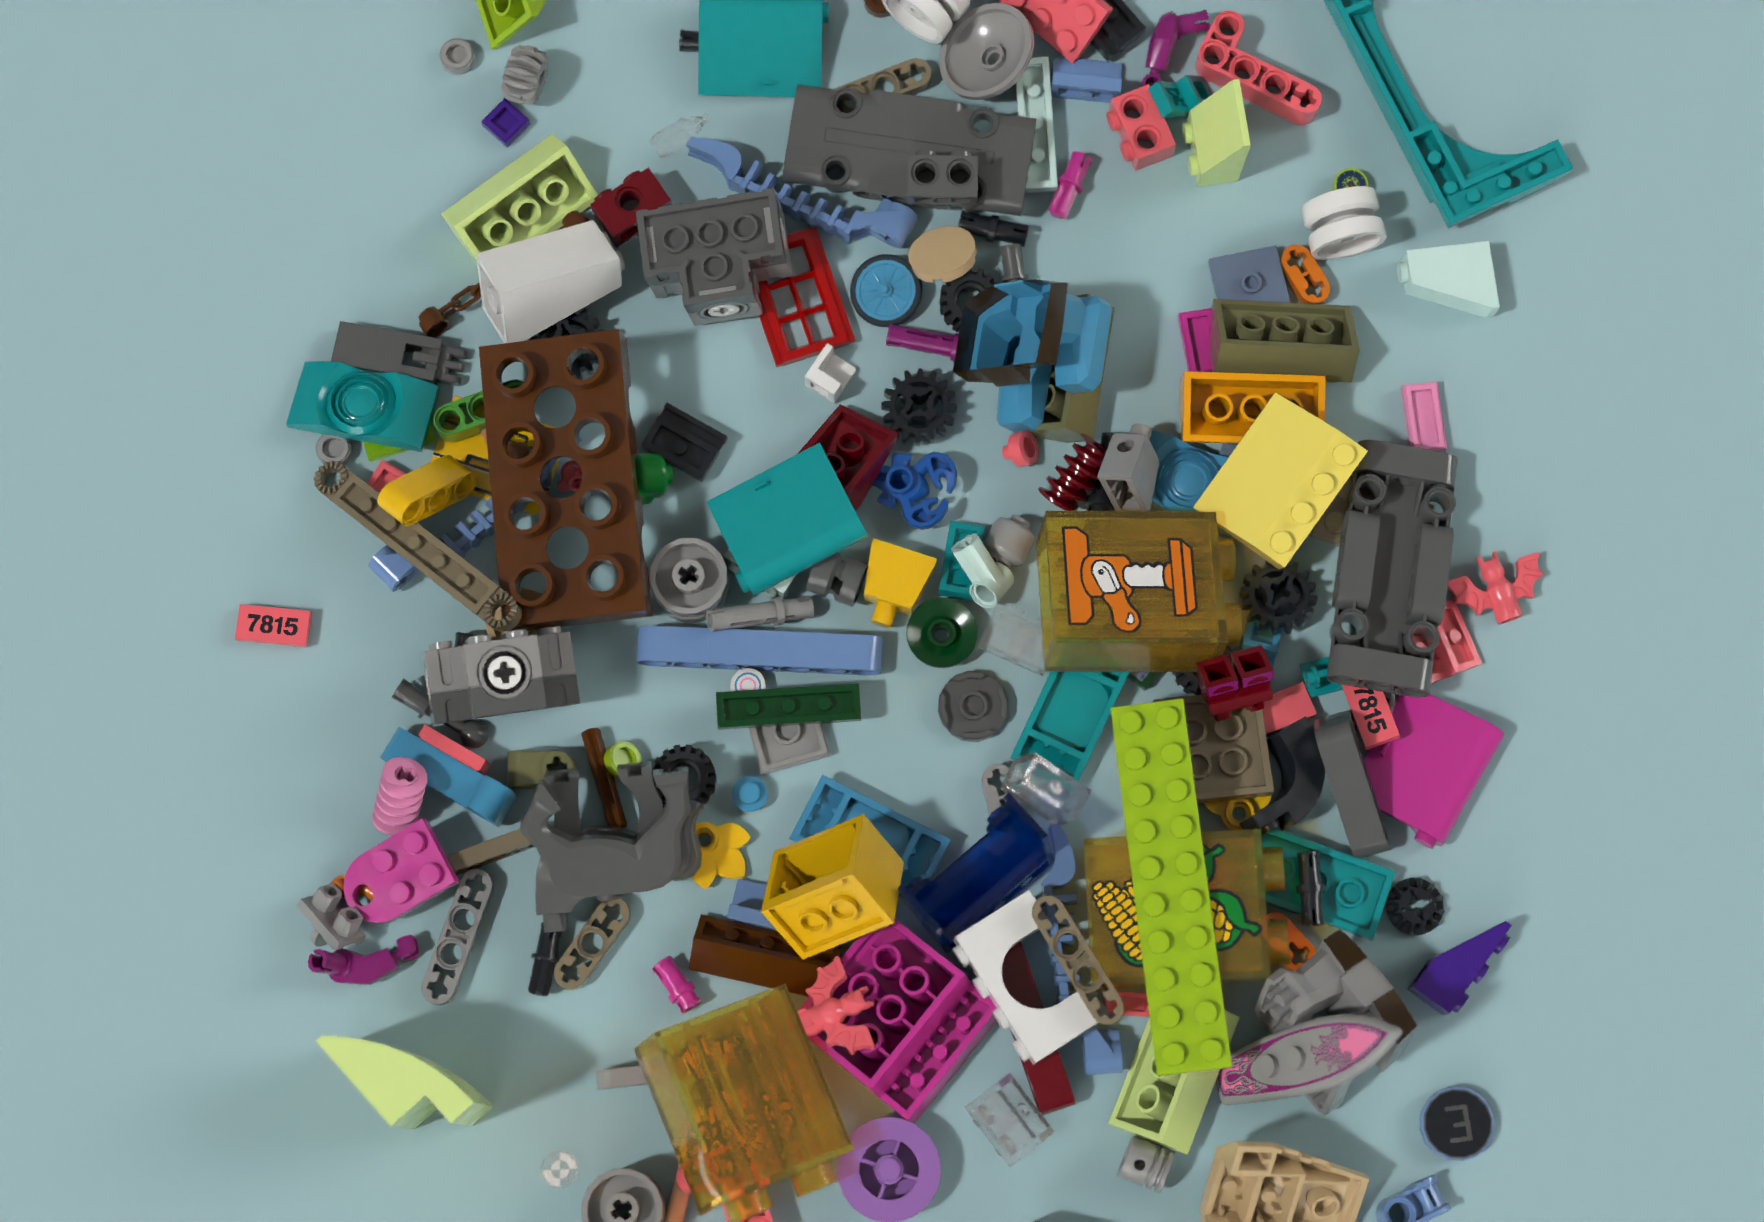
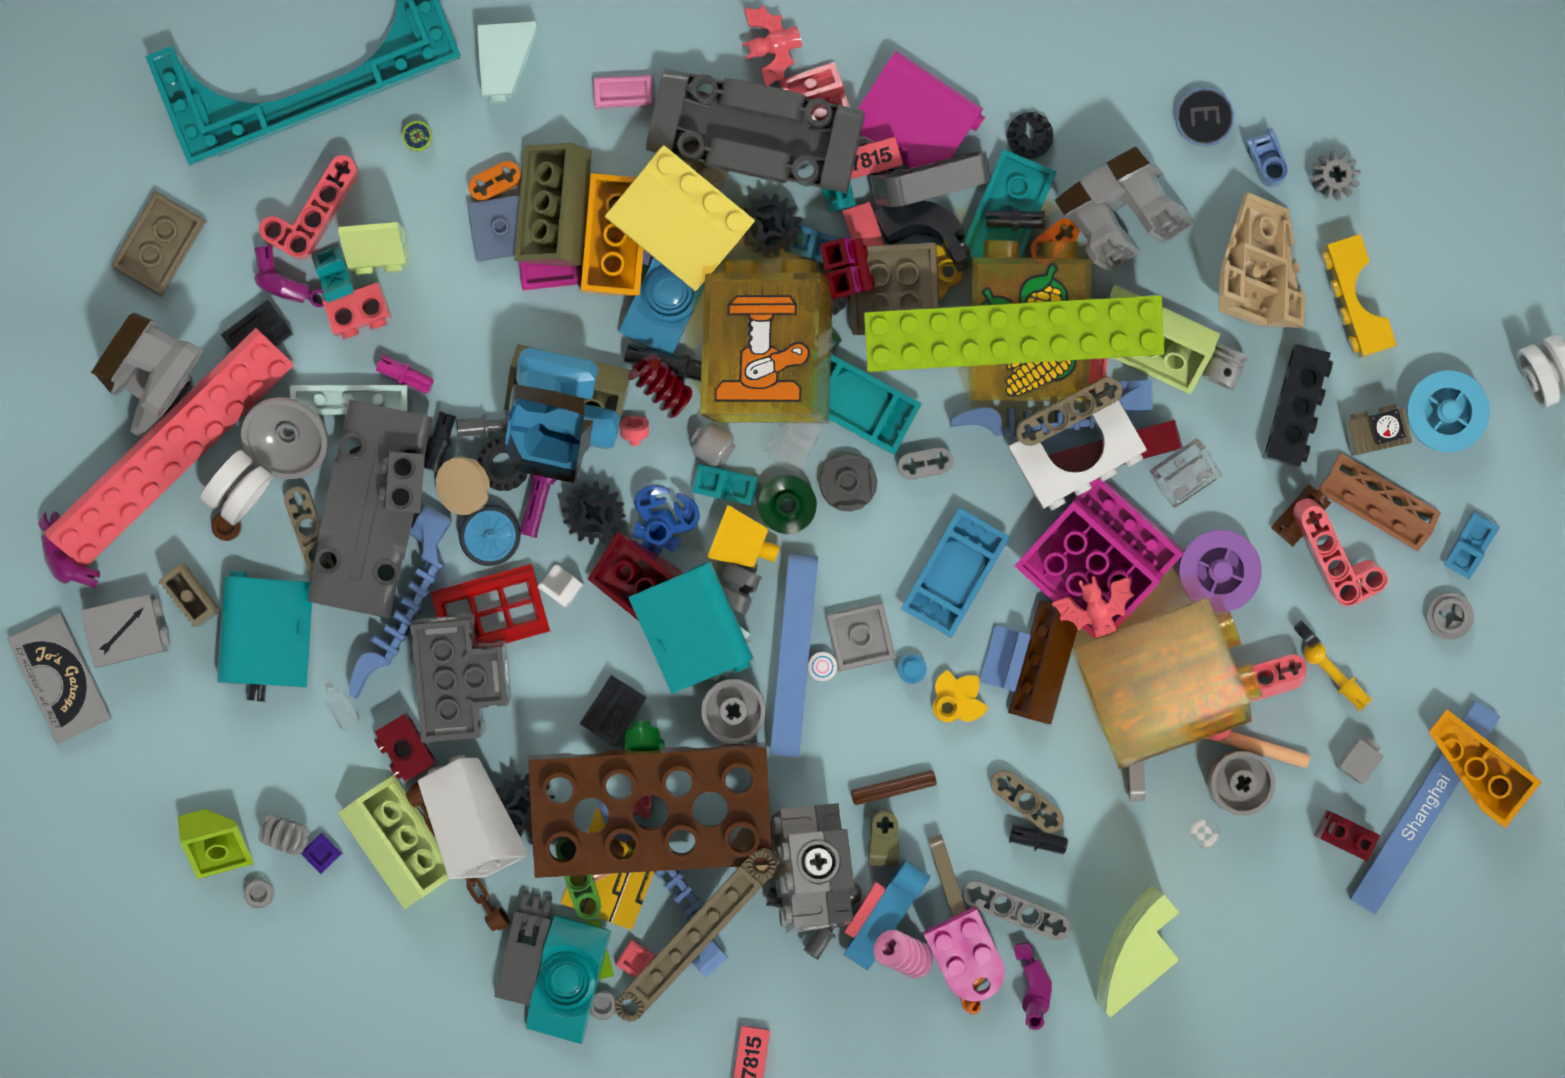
camera: 90 degrees left, 10 degrees up
light grey hips [297,883,366,951] -> none
yellow beam [377,455,477,526] -> none
dark grey piece [520,762,704,932] -> none
lime tile [604,741,642,778] -> none
black tyre [652,744,717,805] -> none
dark pink pin [652,956,702,1014] -> none
light grey pin [706,596,814,632] -> none
dark green plate [716,684,861,730] -> none
yellow container [761,814,904,959] -> none
clear blue windscreen [897,793,1054,953] -> none
light aqua piece [951,533,1014,608] -> none
clear brick [1000,753,1092,825] -> none
medium blue panel [1051,56,1122,103] -> none
light grey torso [1097,423,1159,514] -> none
light grey piece [1216,1014,1403,1106] -> none
white wheel [1301,186,1387,260] -> none
dark purple slope [1407,921,1512,1016] -> none

